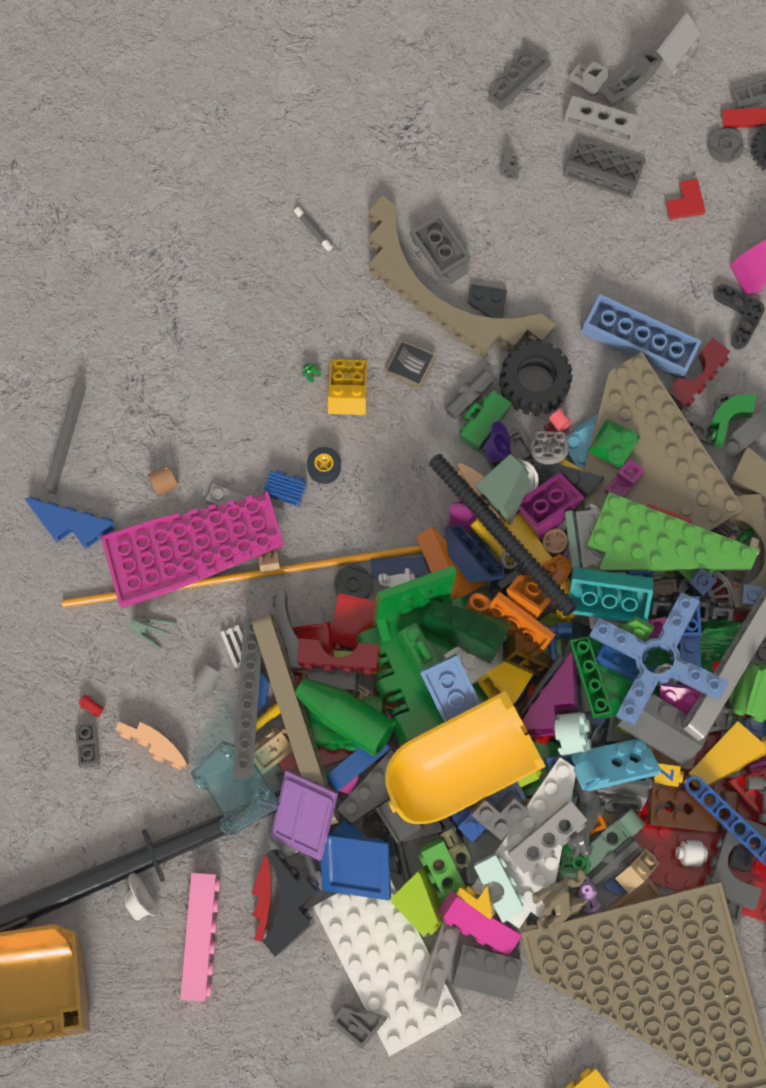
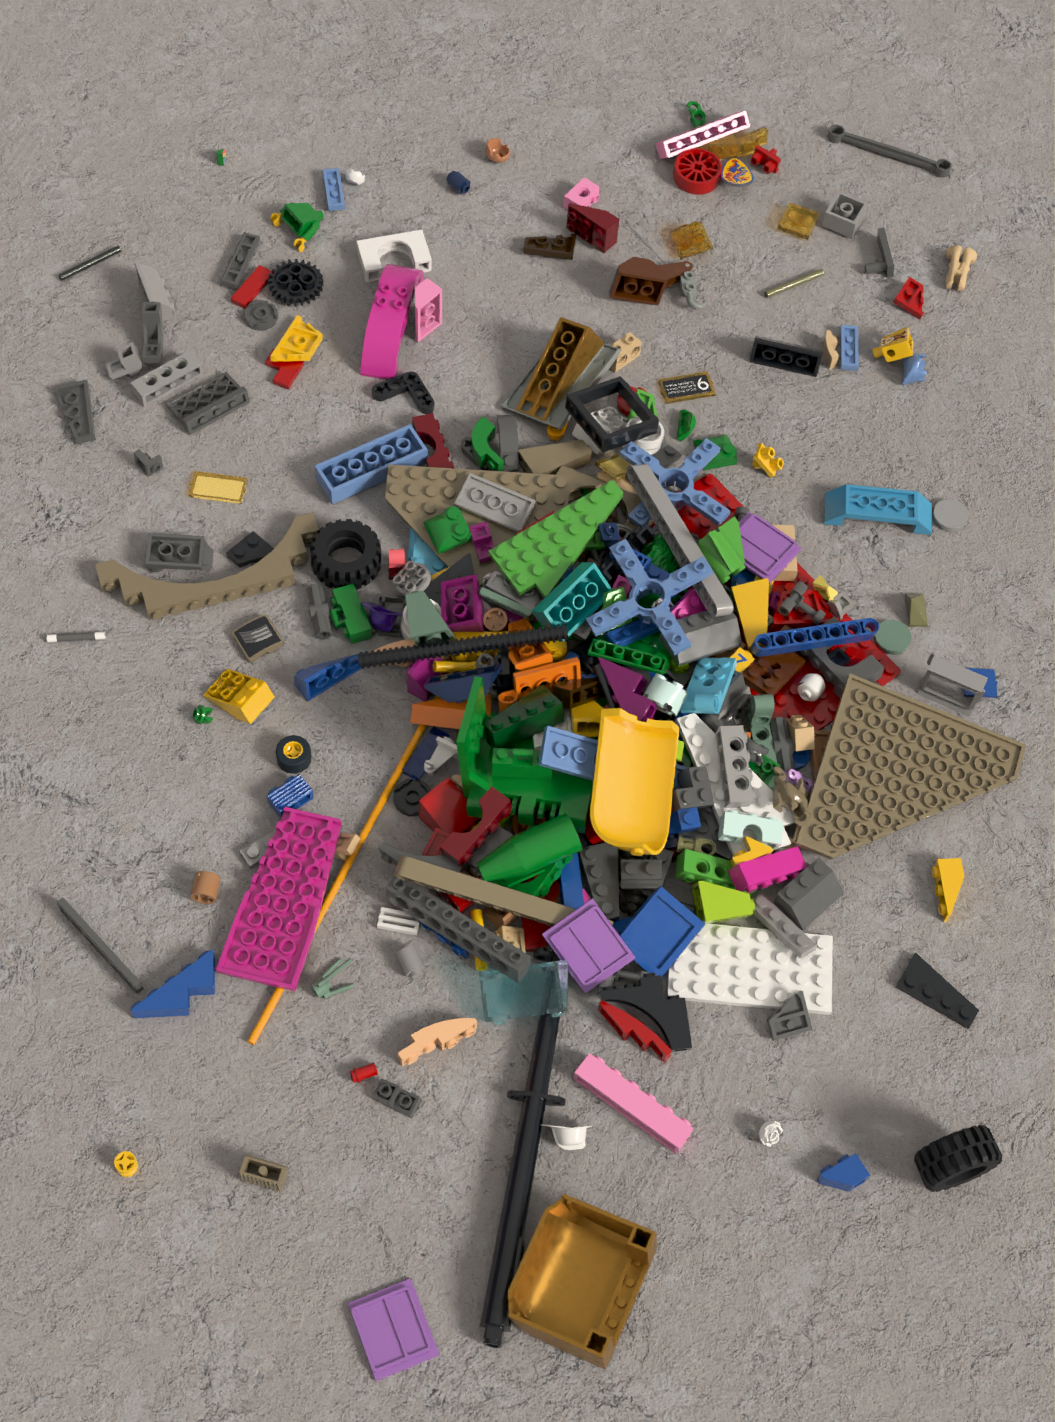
camera: 60 degrees left, 15 degrees down
none -> clear yellow piece [189,471,248,504]
none -> yellow wing [271,315,323,362]
none -> blue wedge [294,652,365,702]
none -> light grey tile [454,472,536,533]
none -> white plate [759,1121,782,1147]

